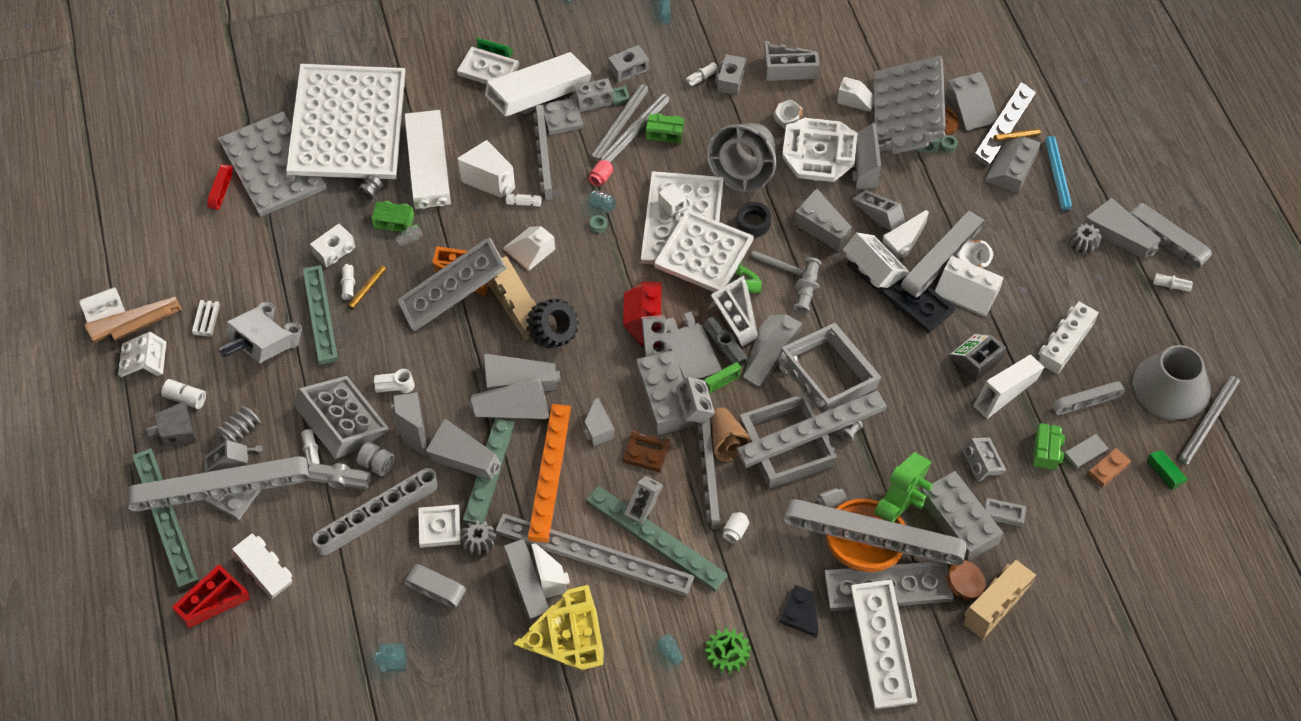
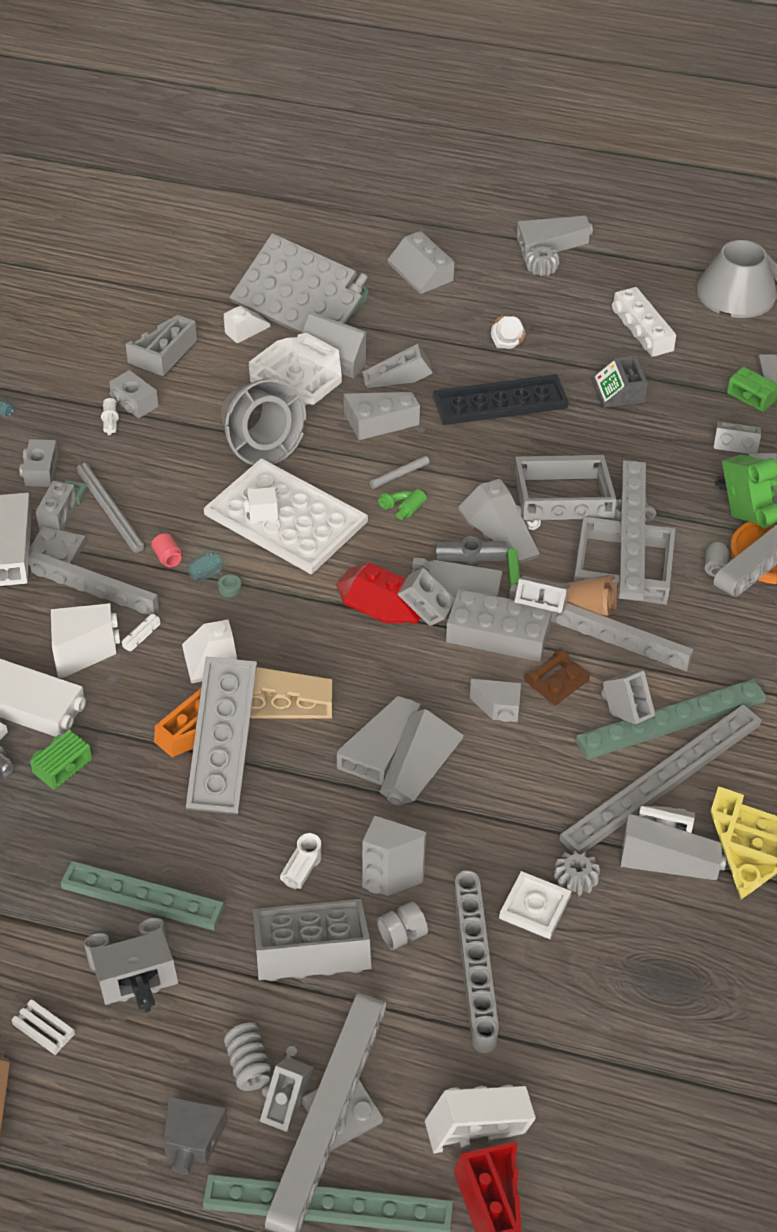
camera: 60 degrees left, 10 degrees down
white bracket [118,332,166,377] -> none
white pin [161,379,206,409] -> none
white axle [301,429,320,466] -> none
light grey piece [308,463,371,490] -> none
white brick [310,224,355,268] -> none
white axle [340,264,355,300] -> none
pearl gold bar [347,265,387,310] -> none
clear light blue brick [375,643,407,672] -> none
clear cone [395,224,424,247] -> none
light grey beam [404,564,466,609] -> none
light grey slope [426,419,501,480] -> none
sand green plate [463,418,515,525] -> none
black tyre [526,298,579,348] -> none
orange plate [528,404,571,543] -> none
light grey axle [600,93,669,162] -> none
bright green brick [646,113,684,144] -> none
white plate [654,209,754,292] -> none
white wedge [711,276,758,347] -> none
white brick [722,512,749,543] -> none
black tyre [736,202,771,237] -> none
white hair [773,100,803,129] -> none
light grey piece [793,257,822,314] -> none
white slope [843,232,910,288] -> none
white slope [882,210,929,259] -> none
light grey beam [901,211,985,298] -> none
white slope [935,256,1004,317] -> none
light grey slope [946,72,998,132] -> none
plate [973,82,1035,166] -> none
white slope [973,355,1044,419] -> none
pearl gold bar [993,129,1041,142] -> none
medium azure axle [1045,136,1072,210] -> none
light grey beam [1052,381,1125,415] -> none
light grey beam [1129,203,1212,268] -> none
white axle [1153,273,1193,292] -> none

